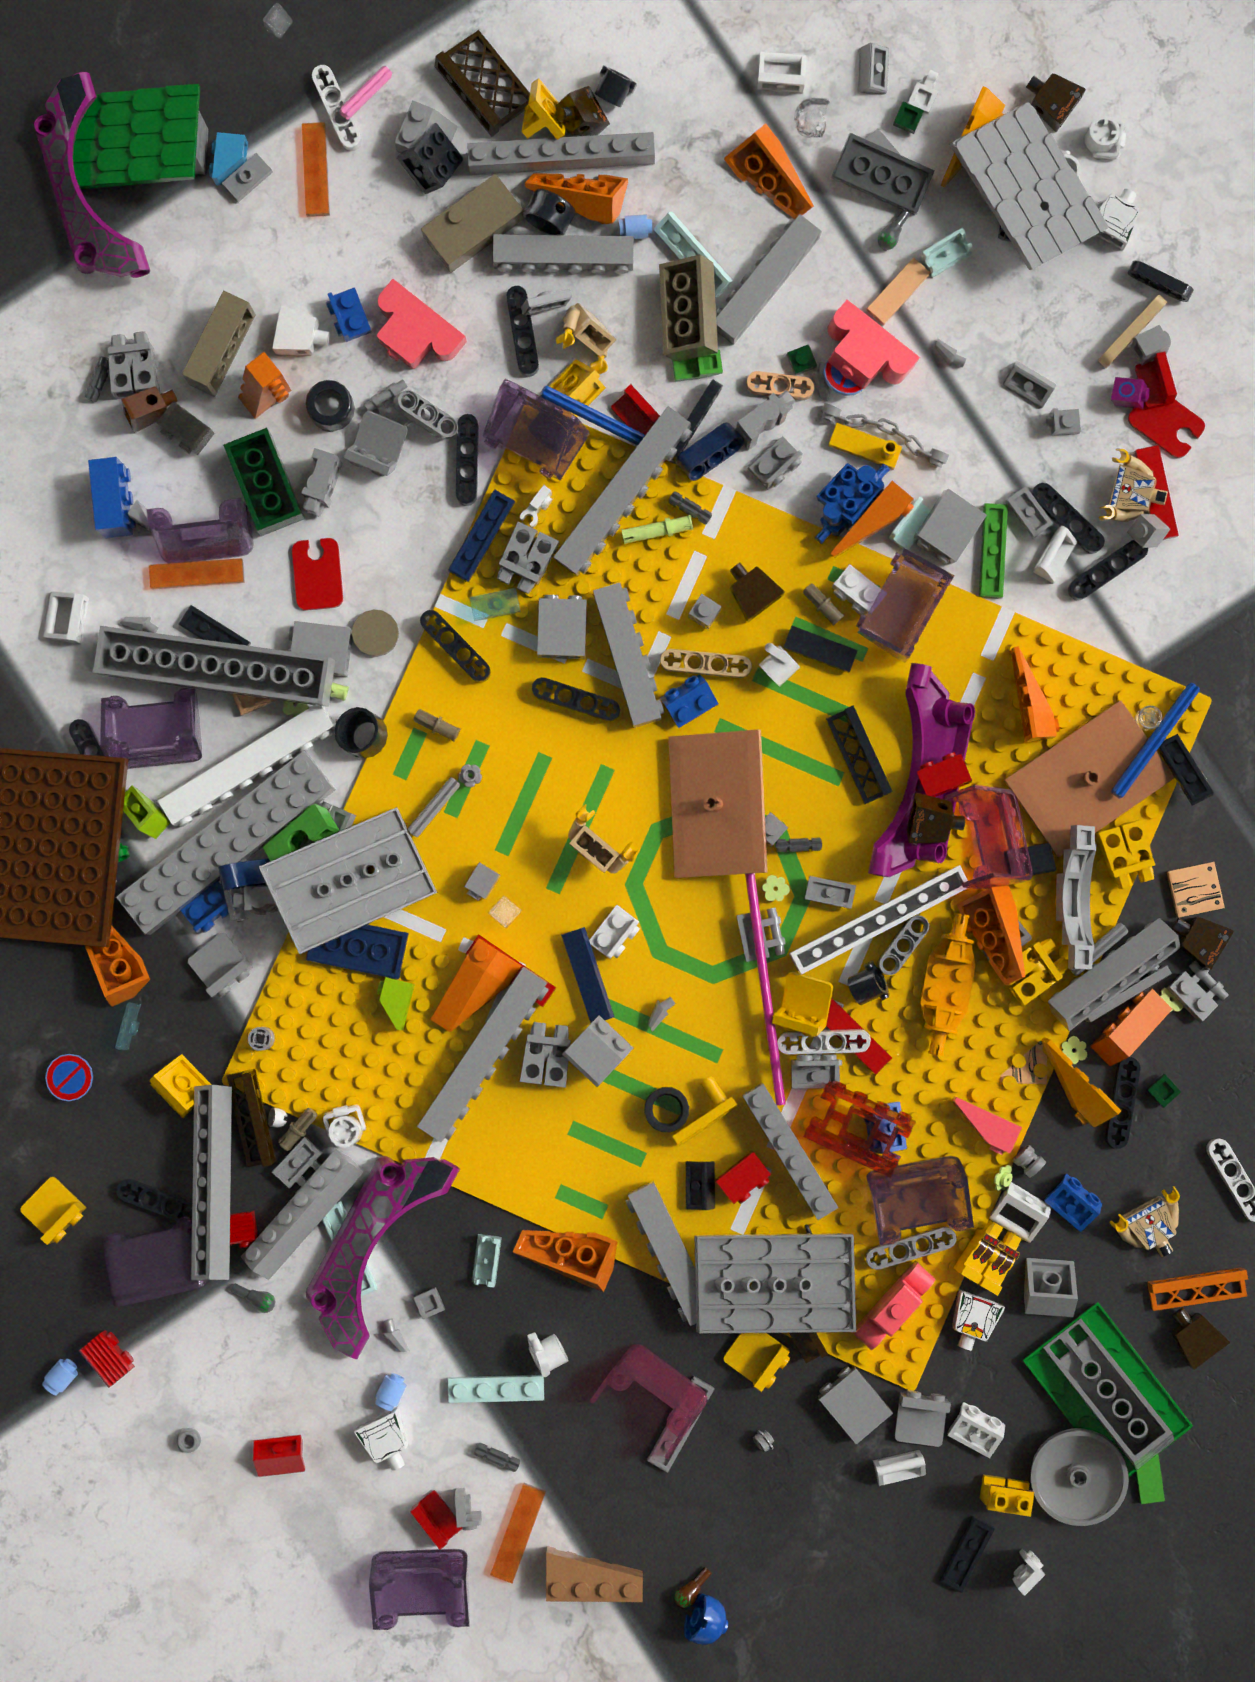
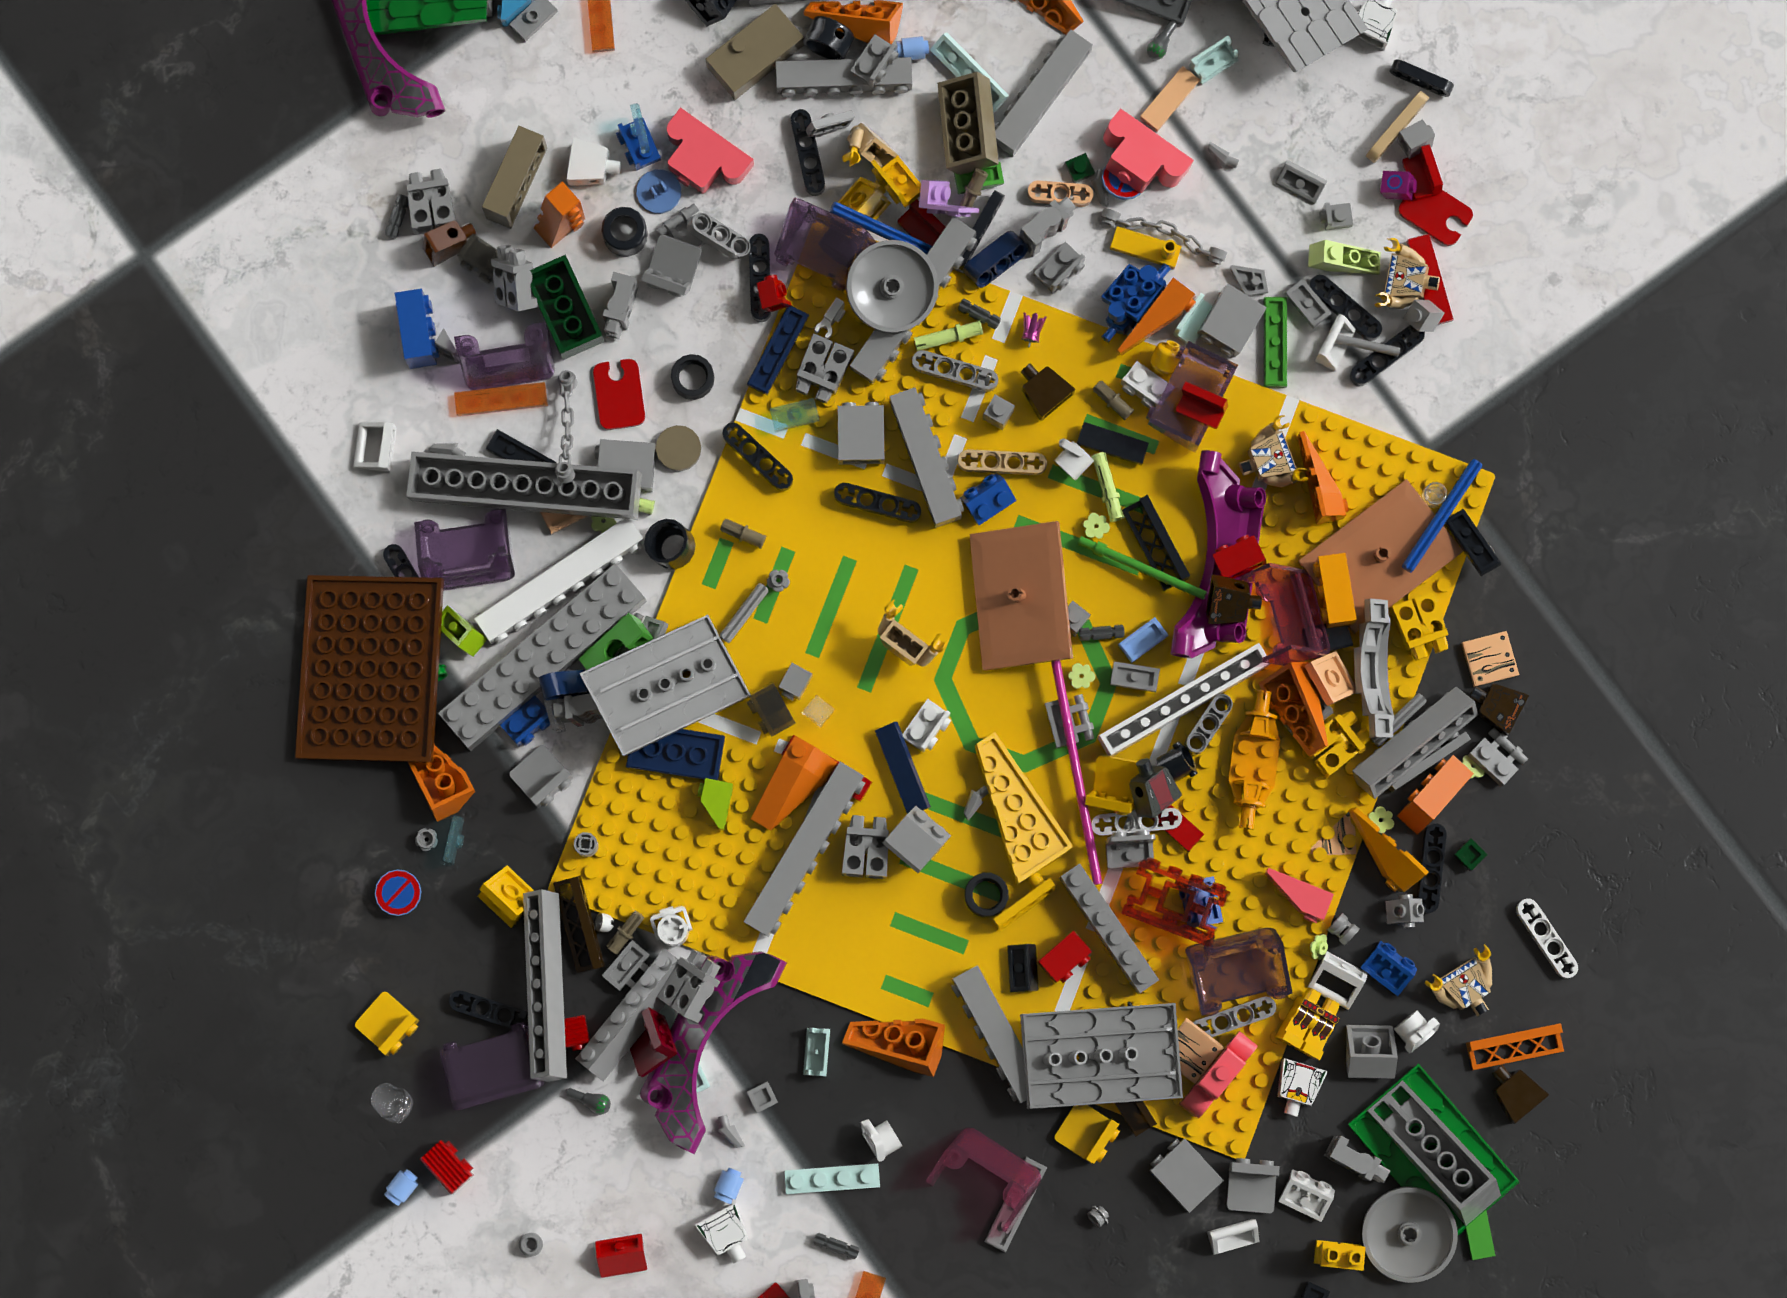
camera: 10 degrees left, 5 degrees down
none -> clear helmet [371,1083,414,1123]
none -> light grey plate [415,828,438,851]
none -> light grey hips [491,245,538,312]
none -> light grey piece [555,370,577,483]
none -> clear light blue plate [630,103,650,154]
none -> dark red bracket [630,1007,678,1078]
none -> medium blue piece [636,169,681,214]
none -> light grey hips [657,949,721,1023]
none -> black tyre [671,354,715,400]
none -> clear smoke brick [746,682,796,737]
none -> red brick [757,275,792,312]
none -> light grey dish [846,240,938,333]
none -> light grey bracket [850,34,899,87]
none -> yellow bracket [871,155,921,208]
none -> light grey beam [912,350,998,392]
none -> lavender bracket [919,180,979,217]
none -> dark tan axle [959,168,989,207]
none -> yellow wing [975,732,1073,885]
none -> flat silver piece [1021,312,1047,347]
none -> bright green bar [1078,536,1207,600]
none -> yellowish green plant [1083,513,1110,539]
none -> yellowish green pin [1091,452,1124,522]
none -> light blue tile [1118,617,1169,663]
none -> pearl dark grey torso [1129,758,1182,818]
none -> yellow head [1150,340,1184,376]
none -> red panel [1176,381,1228,429]
none -> light nougat tile [1178,1018,1224,1084]
none -> light grey piece [1230,265,1268,296]
none -> torso [1239,415,1309,488]
none -> light nougat plate [1305,651,1356,706]
none -> yellowish green slope [1308,240,1381,275]
none -> light orange brick [1313,553,1357,628]
none -> light grey hips [1324,1136,1390,1183]
none -> light grey bar [1334,334,1400,357]
none -> light grey brick [1386,894,1424,928]
none -> white piece [1394,1010,1440,1053]

